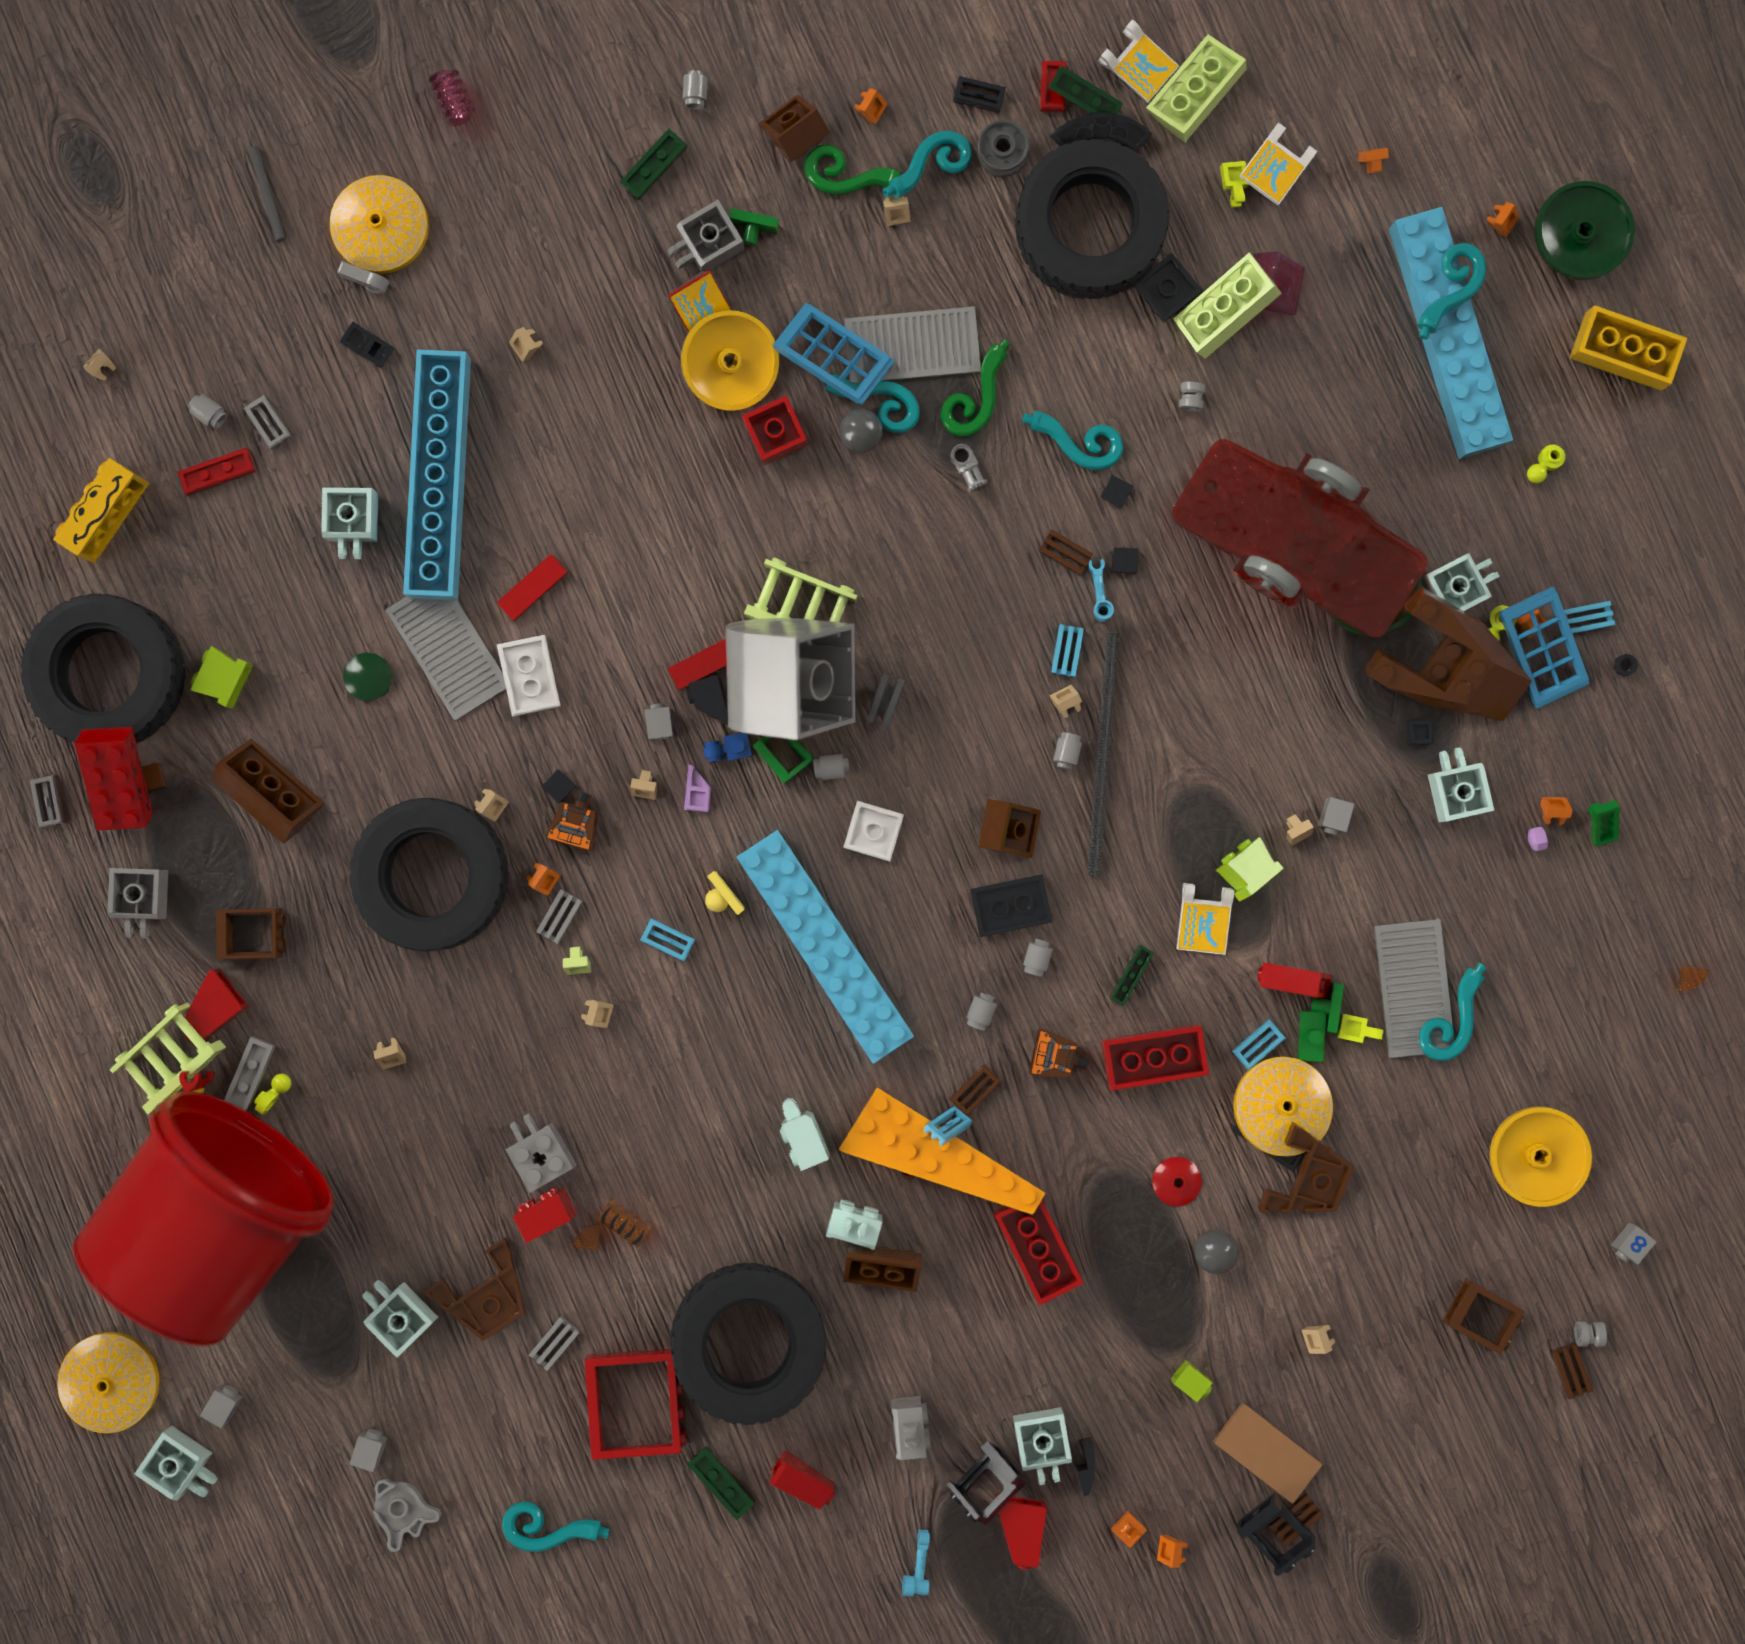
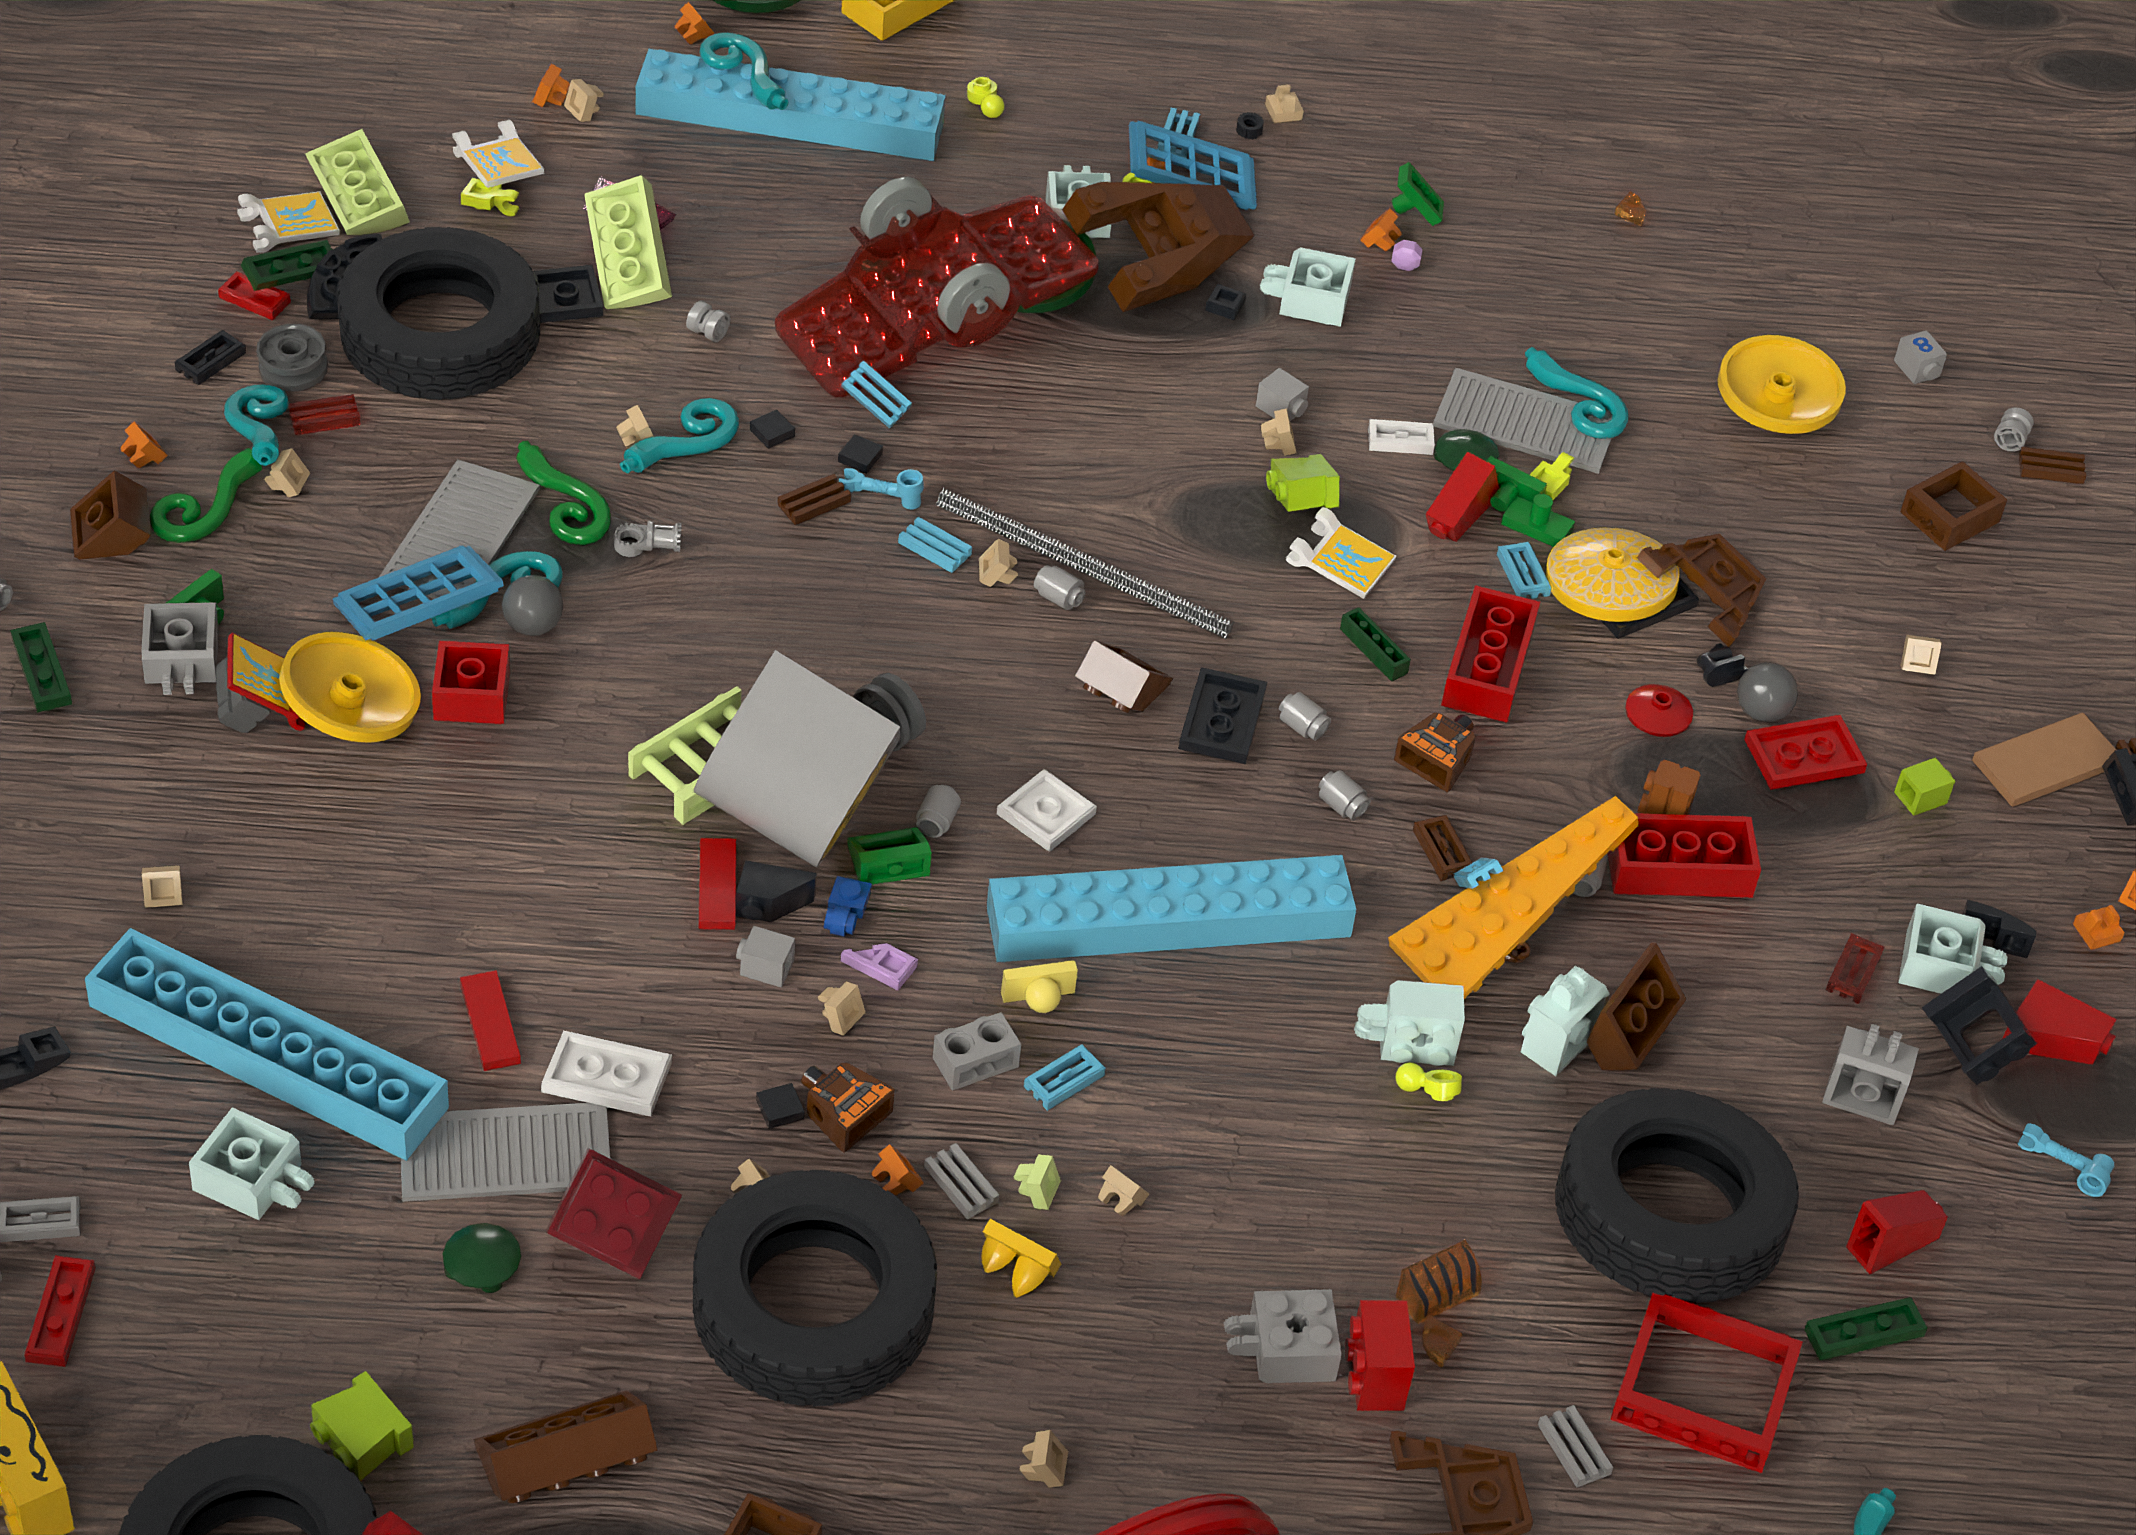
camera: 70 degrees left, 40 degrees down
none -> clear red tile [288,394,361,435]
none -> dark red piece [545,1148,682,1279]
none -> tan tile [564,79,604,122]
none -> tan tile [616,405,654,449]
none -> medium azure tile [842,361,912,429]
none -> light grey brick [933,1012,1021,1091]
none -> yellow tile [981,1219,1061,1298]
none -> tan tile [1265,85,1304,123]
none -> white tile [1368,419,1435,455]
none -> neon yellow plate [1395,1062,1462,1101]
none -> dark green dish [1434,429,1499,471]
none -> dark orange brick [1637,759,1701,815]
none -> black piece [1697,643,1748,687]
none -> red plate [1744,715,1867,790]
none -> clear red tile [1826,933,1885,1004]

